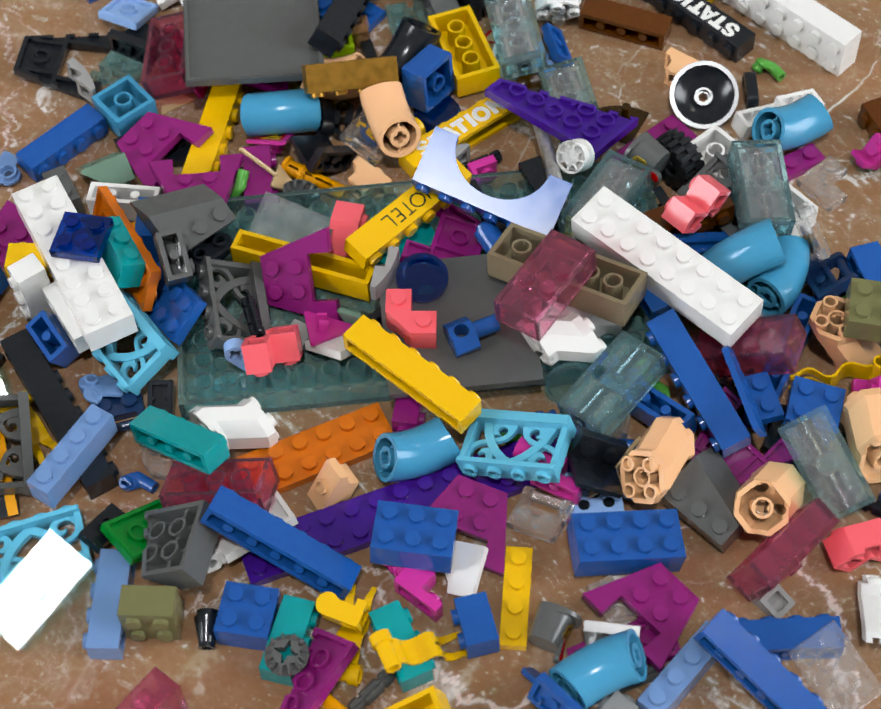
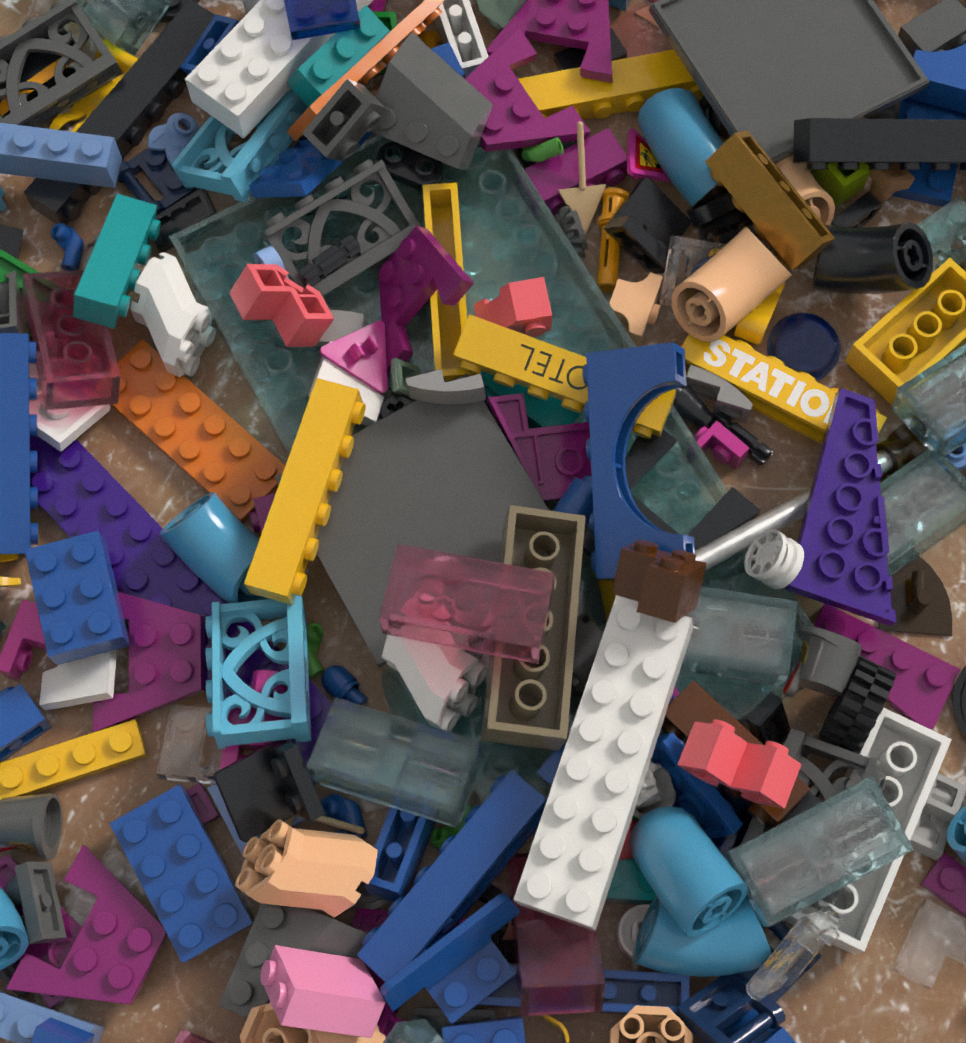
camera: 65 degrees right, 15 degrees up
clear plate [249,191,331,243] -> none
light nougat brick [307,457,359,510] -> none
coral brick [385,289,437,349] -> none
clear blue piece [396,253,449,302] -> none
blue brick [401,44,455,114] -> none
blue piece [442,314,500,358] -> none
none -> bright pink brick [260,945,386,1038]
none -> reddish brown brick [612,540,707,623]

